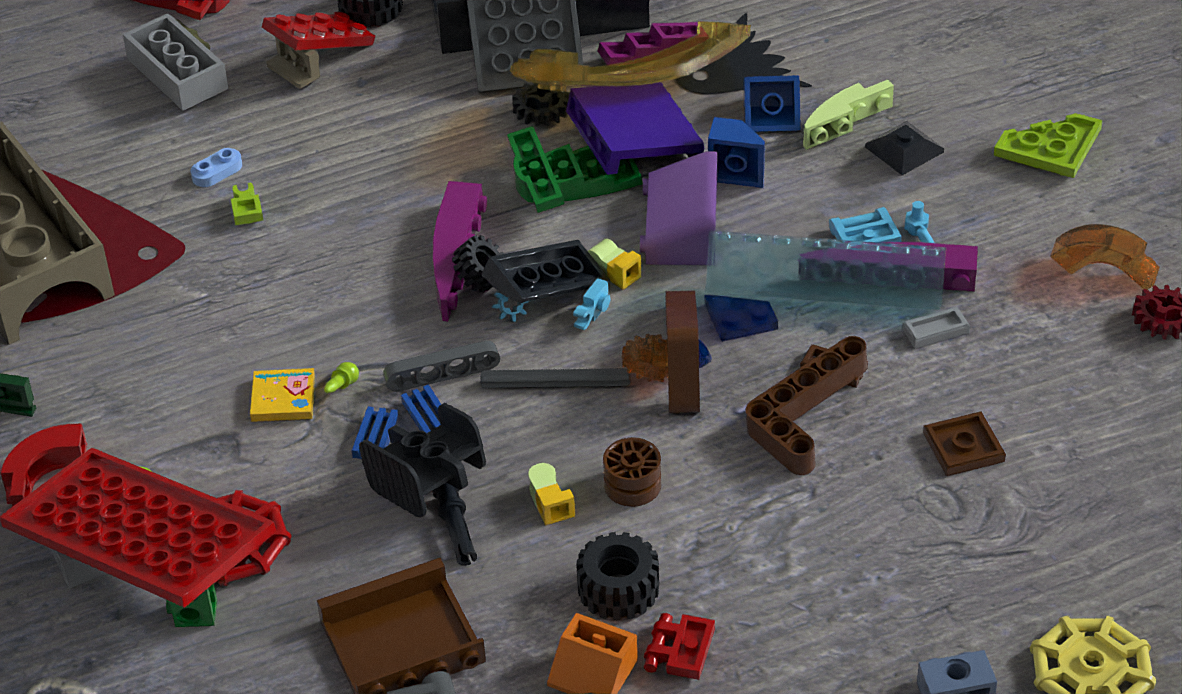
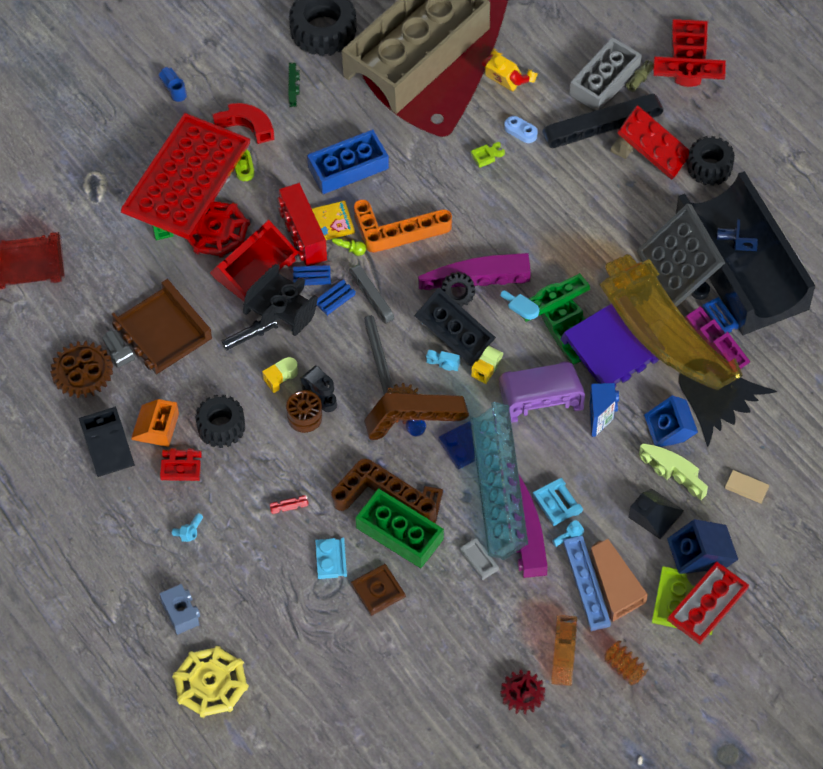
camera: 75 degrees right, 15 degrees up
none -> medium azure piece [172,513,203,542]
none -> red windscreen [210,220,299,302]
none -> axle [270,495,308,514]
none -> red brick [277,182,327,266]
none -> black piece [300,365,337,412]
none -> blue brick [307,130,389,194]
none -> medium azure plate [316,538,347,579]
none -> orange beam [354,199,452,253]
none -> green brick [355,489,444,569]
none -> yellow torso [482,48,538,92]
none -> medium azure piece [500,290,540,320]
none -> black beam [542,94,664,148]
none -> medium blue plate [563,536,611,631]
none -> nougat slope [590,539,648,622]
none -> clear orange piece [605,640,649,685]
none -> dark blue slope [667,519,739,574]
none -> red piece [667,562,749,644]
none -> blue tile [702,297,739,333]
none -> tan tile [725,470,769,504]

